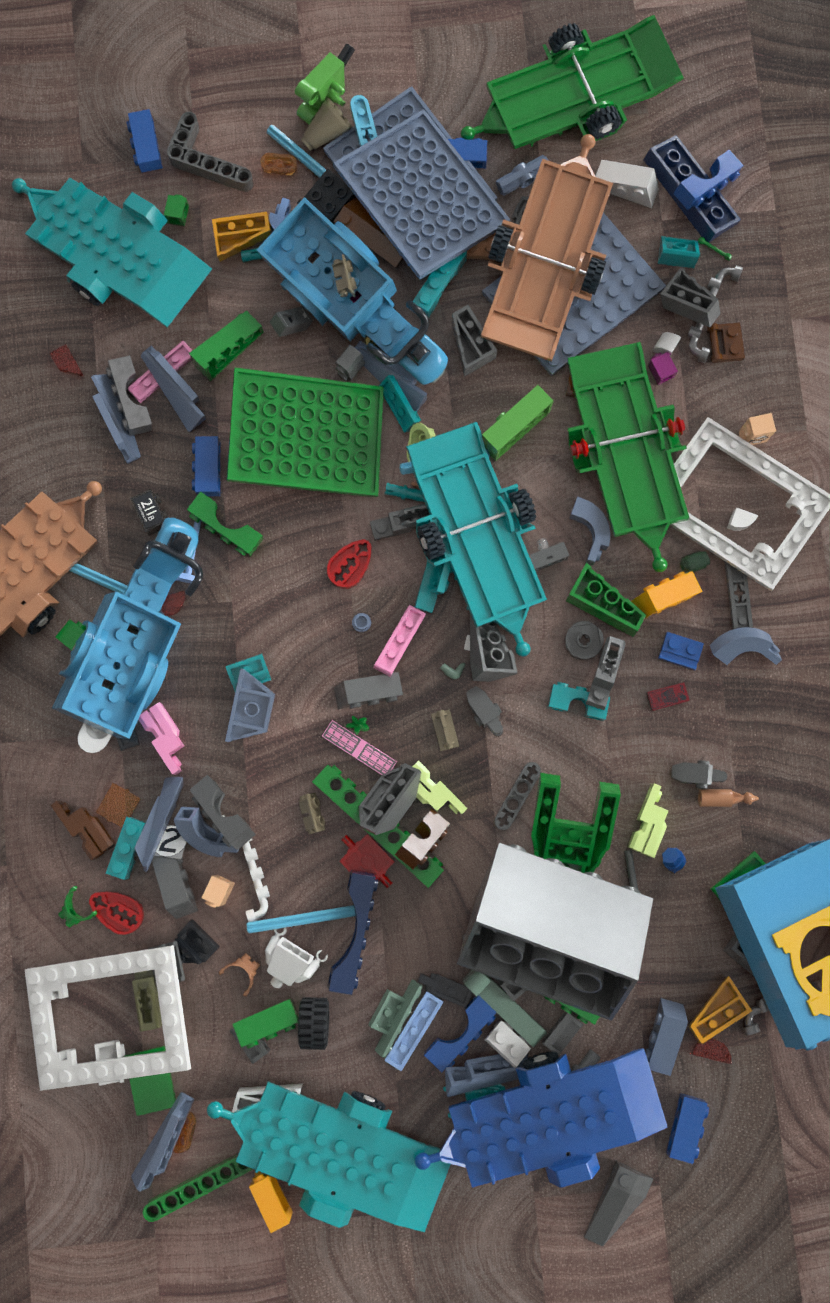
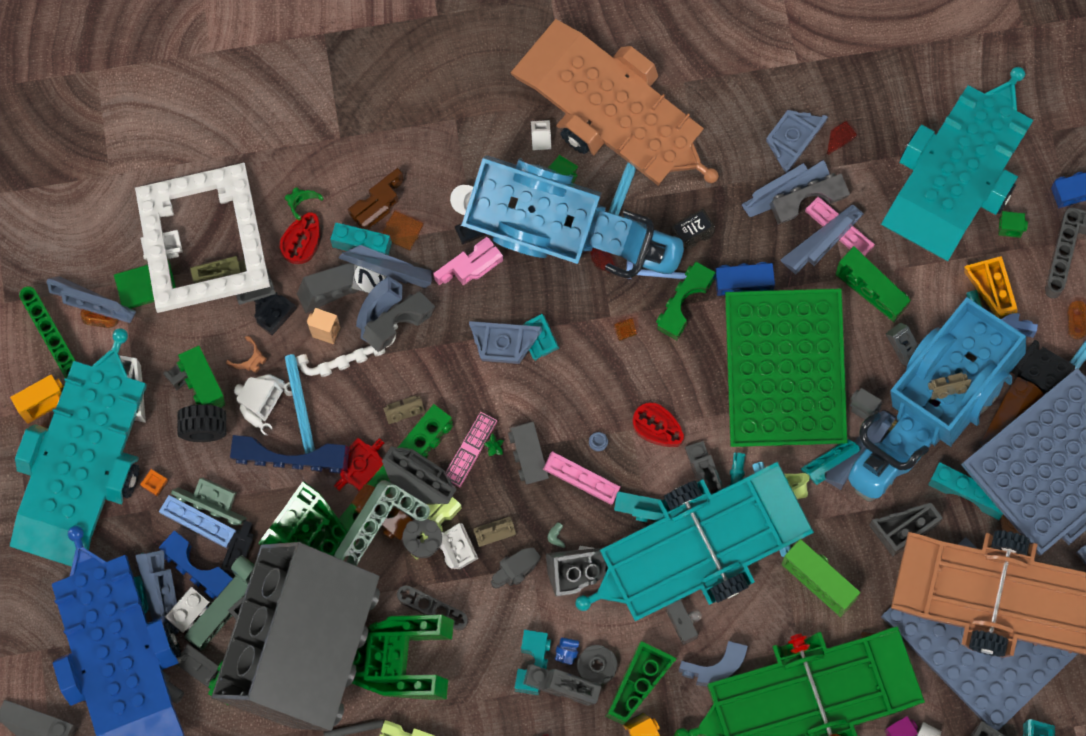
camera: 90 degrees right, 10 degrees down
none -> orange plate [140,469,168,496]
none -> green wedge [258,481,356,557]
none -> sand green beam [334,480,430,566]
none -> dark grey plate [403,519,442,558]
none -> white bracket [440,523,479,569]
none -> white brick [531,120,551,150]
none -> blue piece [555,637,579,665]
none -> clear orange slope [613,318,637,341]
none -> sand blue wing [766,110,828,173]

